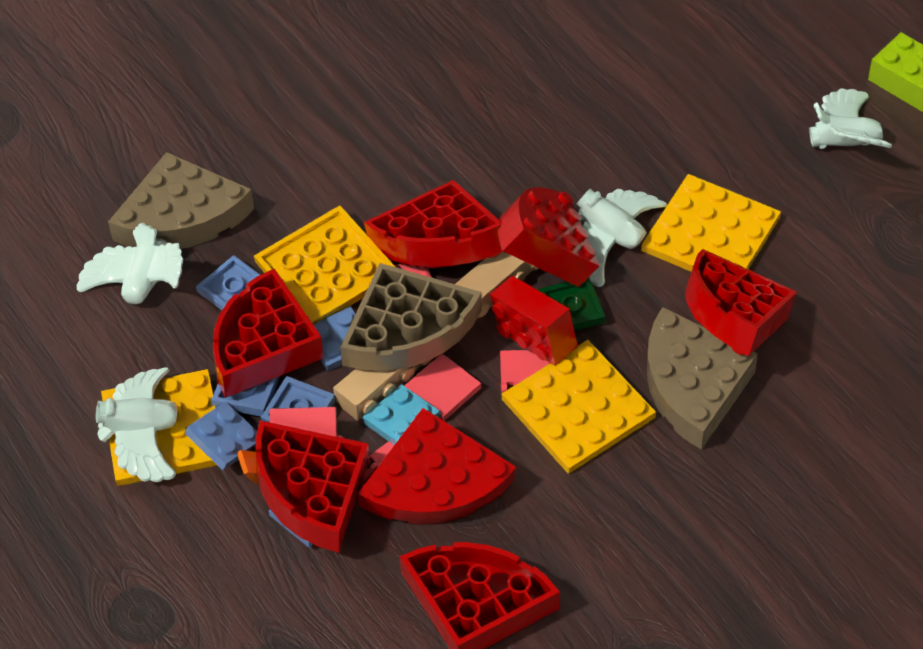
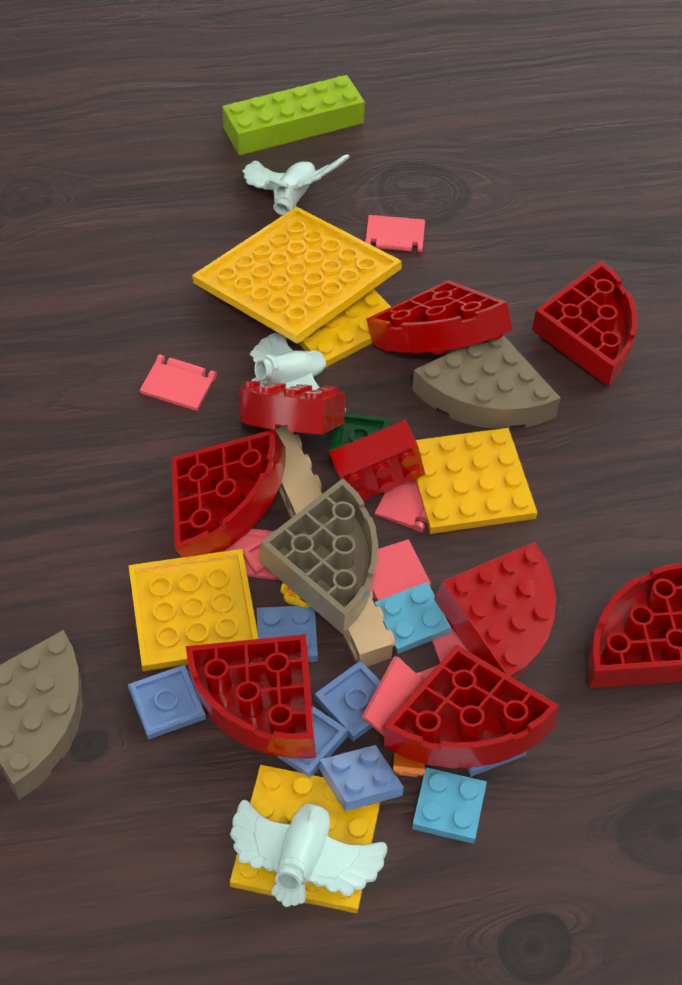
camera: 70 degrees left, 0 degrees up
light aqua animal [77,222,183,304] -> none
none -> coral piece [140,354,217,411]
none -> yellow plate [192,207,402,344]
none -> coral piece [366,215,425,253]
none -> medium azure plate [412,767,487,844]
none -> red brick [532,261,637,386]

